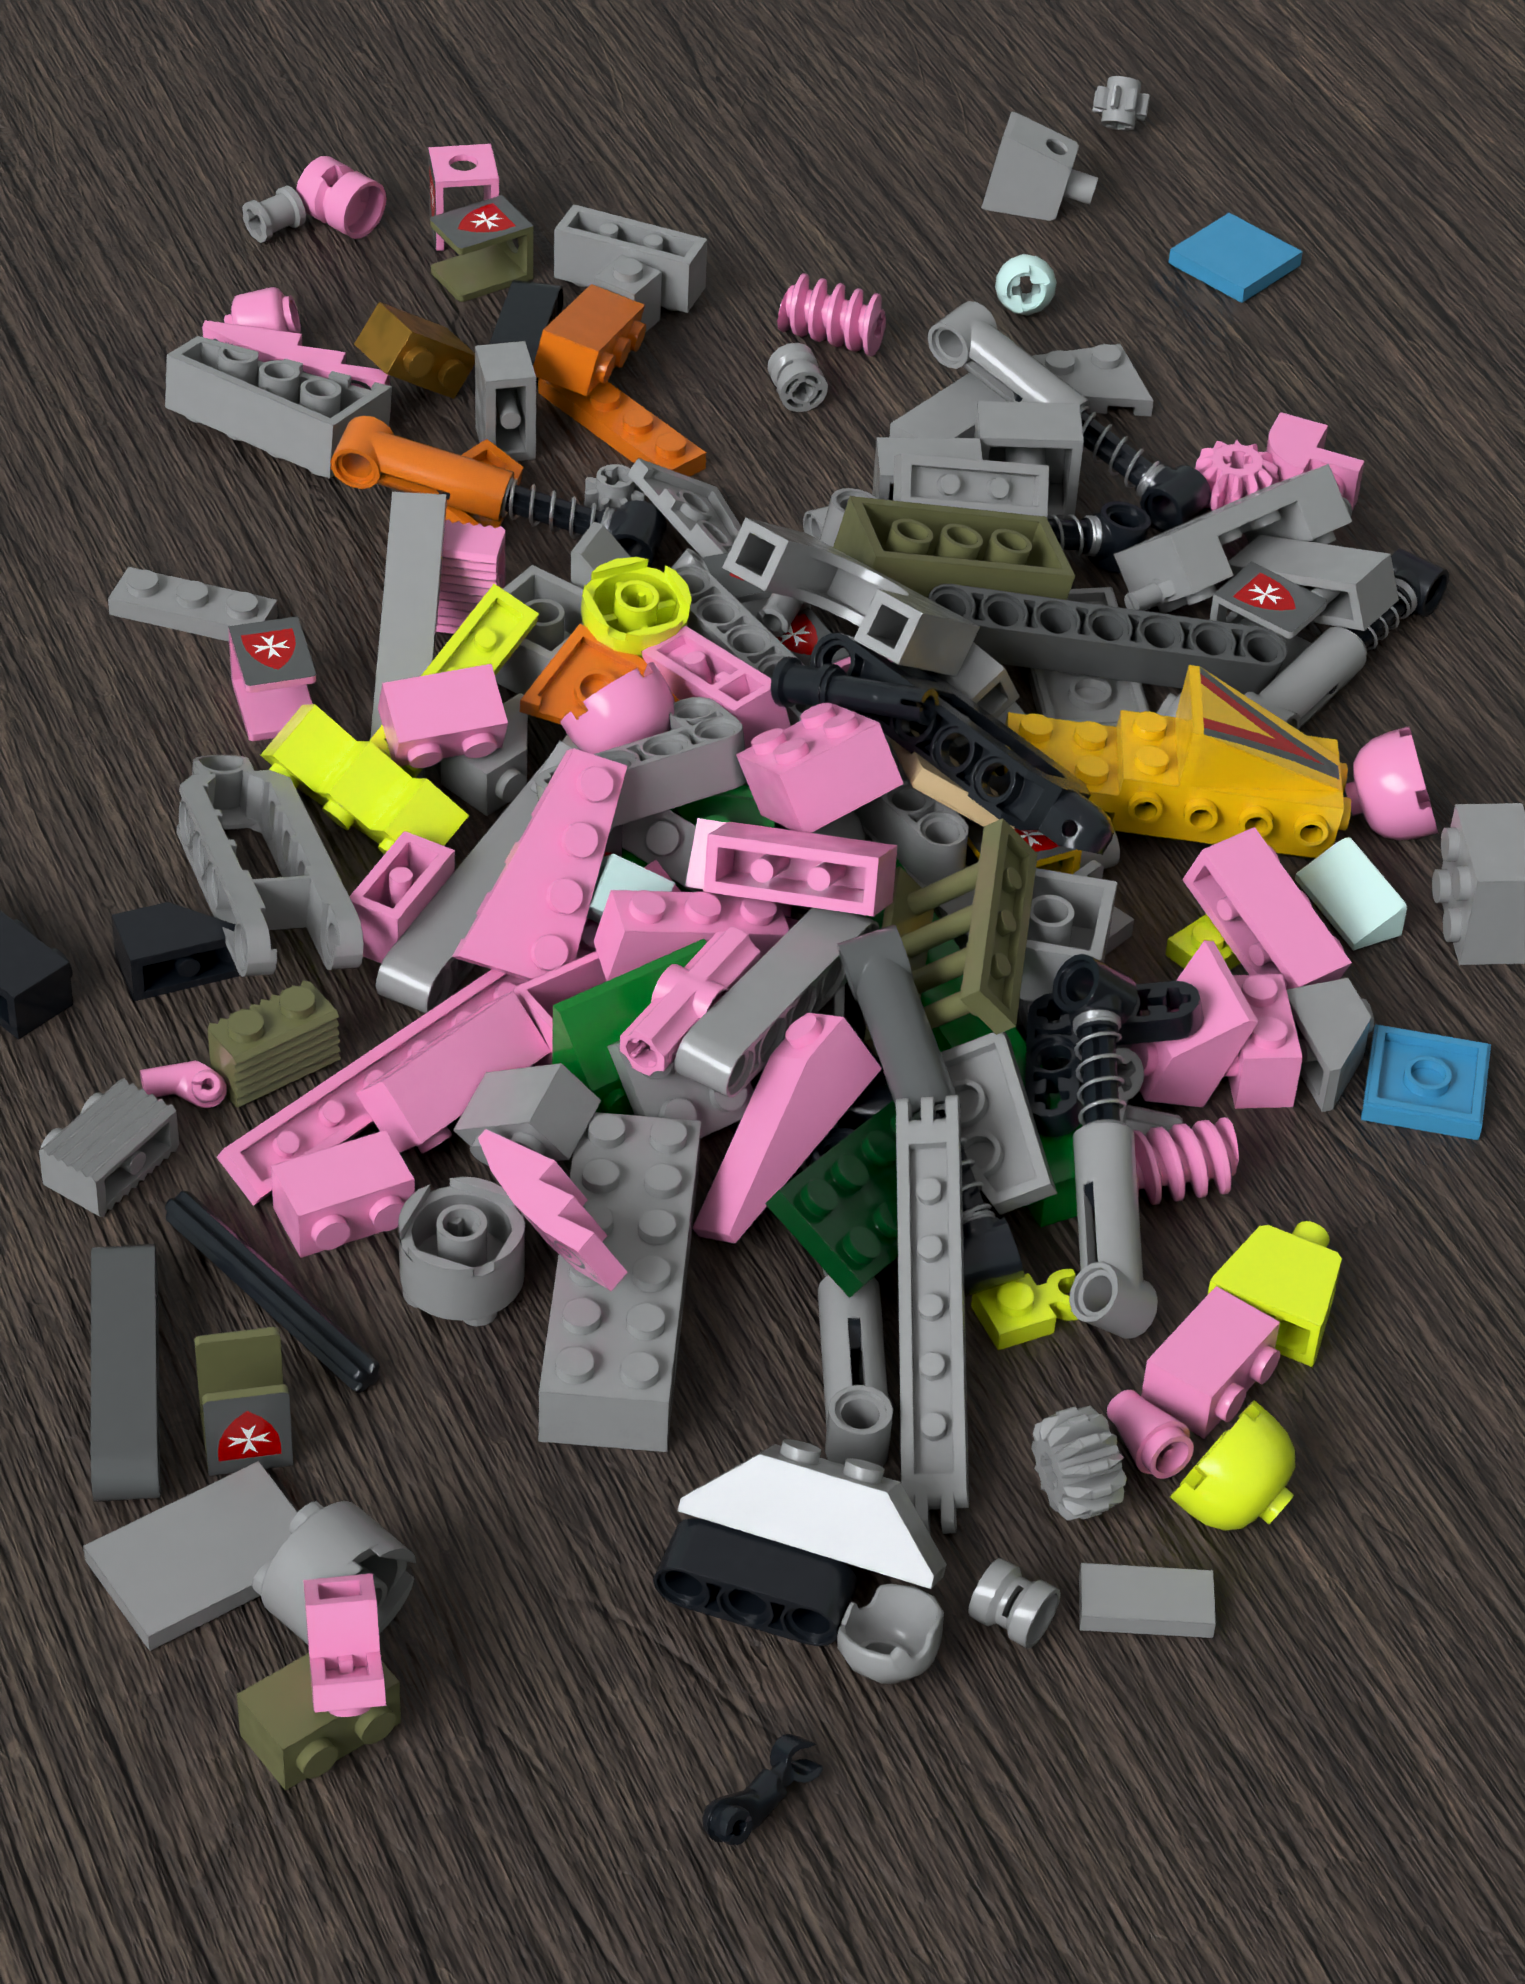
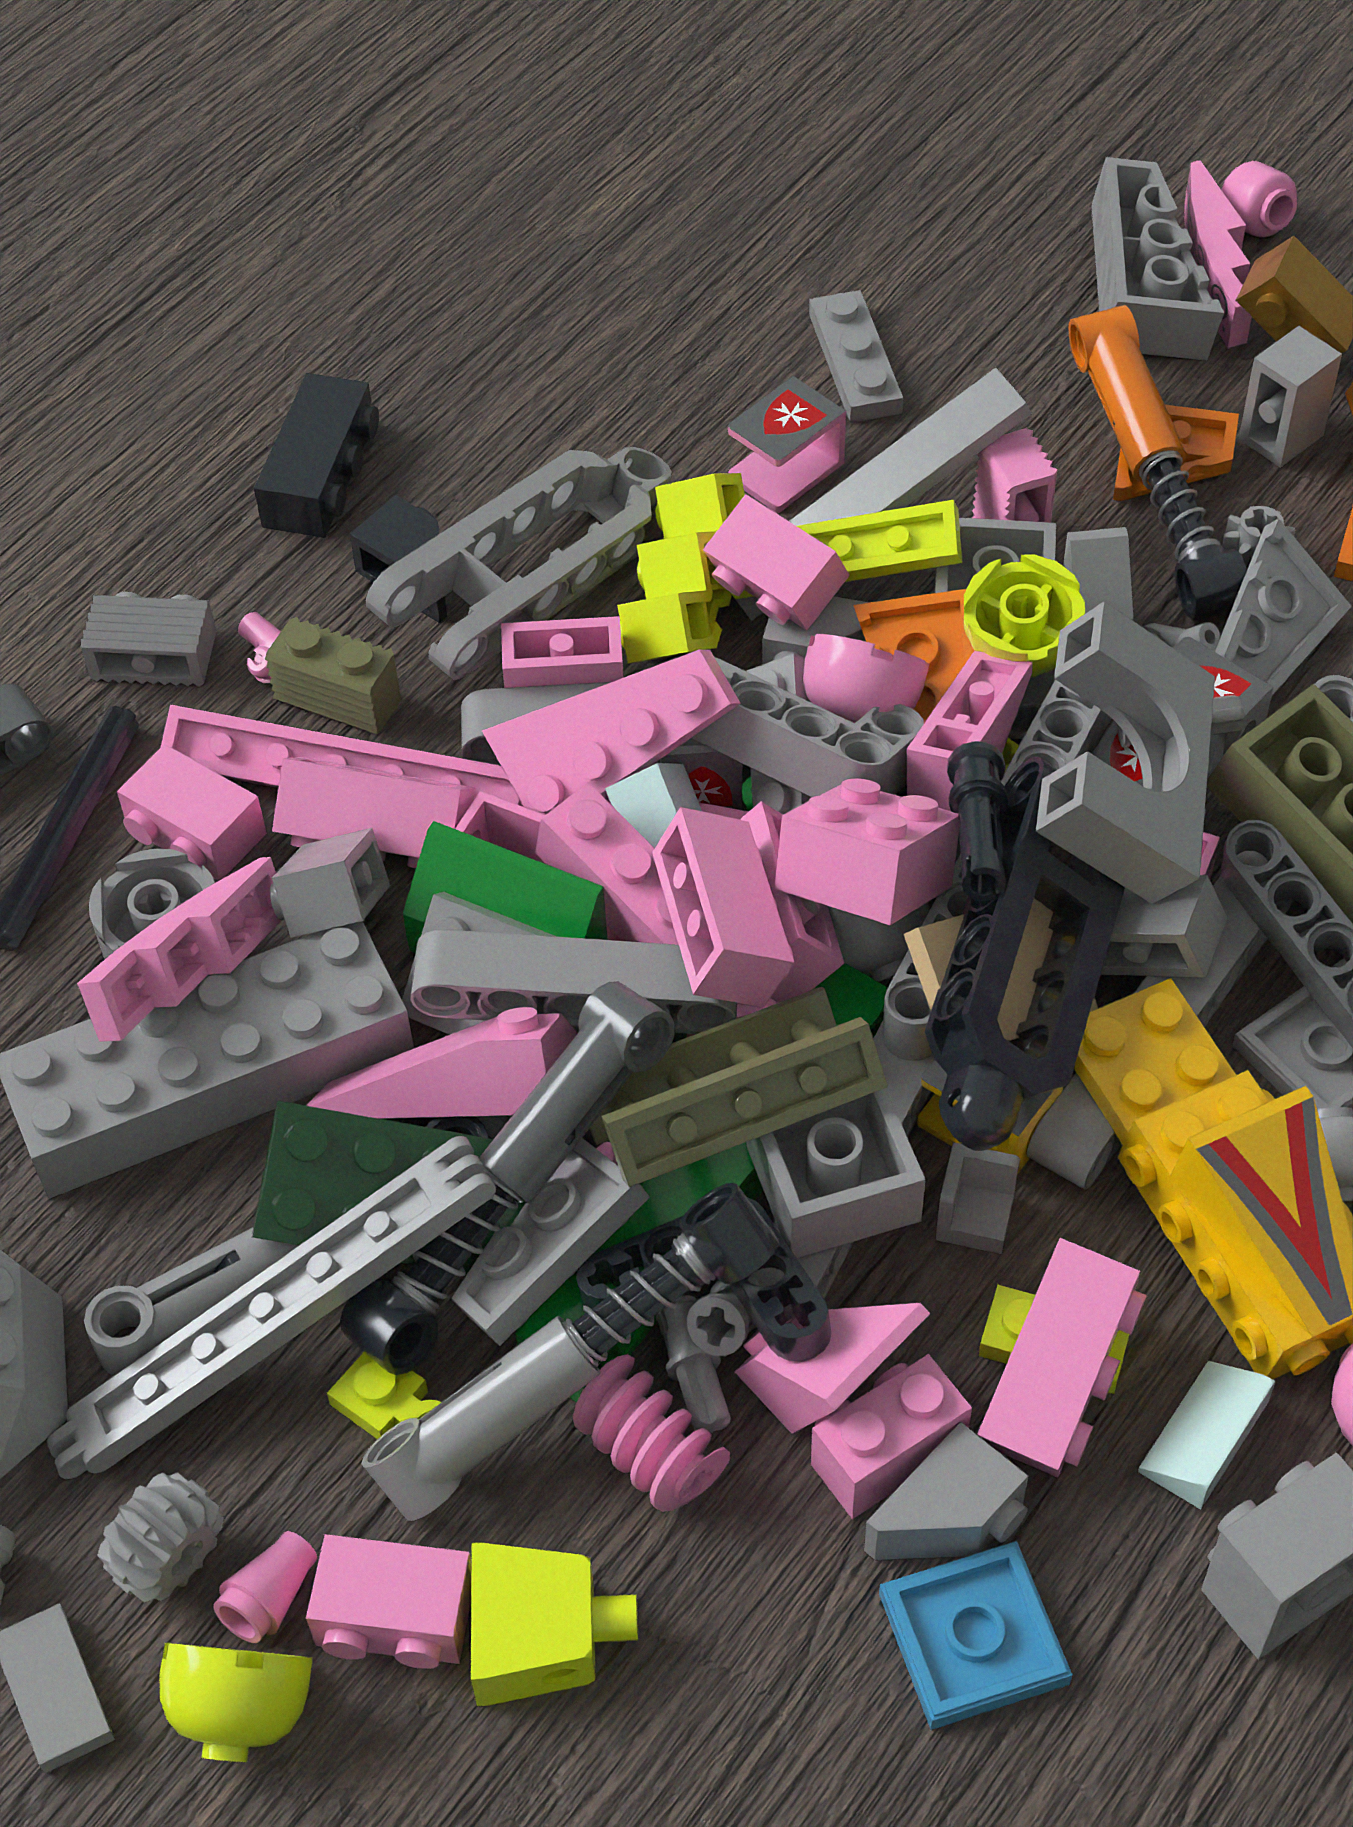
camera: 65 degrees right, 10 degrees up
bright pink piece [620,926,761,1076] -> none

